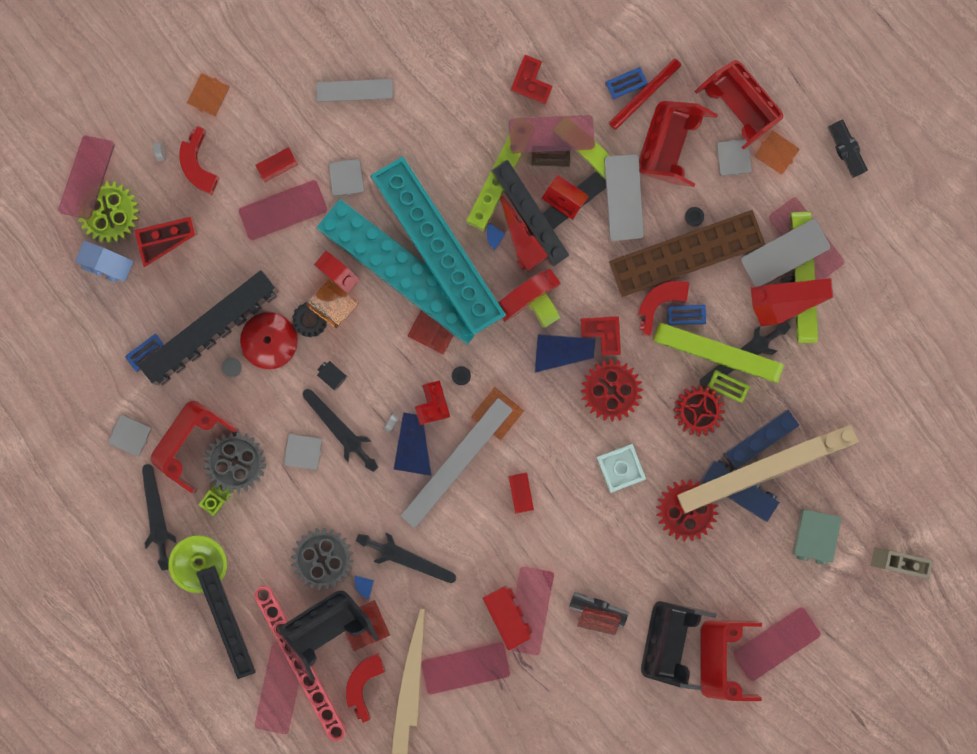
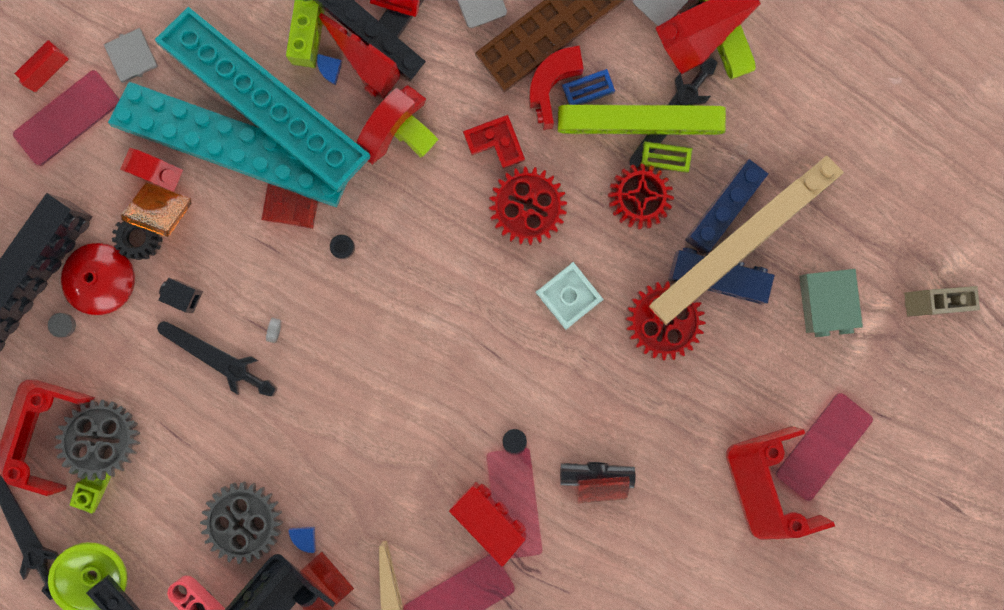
camera: 15 degrees left, 0 degrees up
light grey piece [284,434,322,470] -> none
black sword [356,532,456,583] -> none
clear blue wedge [394,412,432,476] -> none
light grey tile [401,398,513,528] -> none
red plate [415,380,450,425] -> none
clear orange tile [471,387,524,441] -> none
red panel [508,473,534,514] -> none
clear blue wedge [534,334,595,374] -> none
black windscreen [641,601,717,690] -> none
none -> black tile [502,429,527,455]

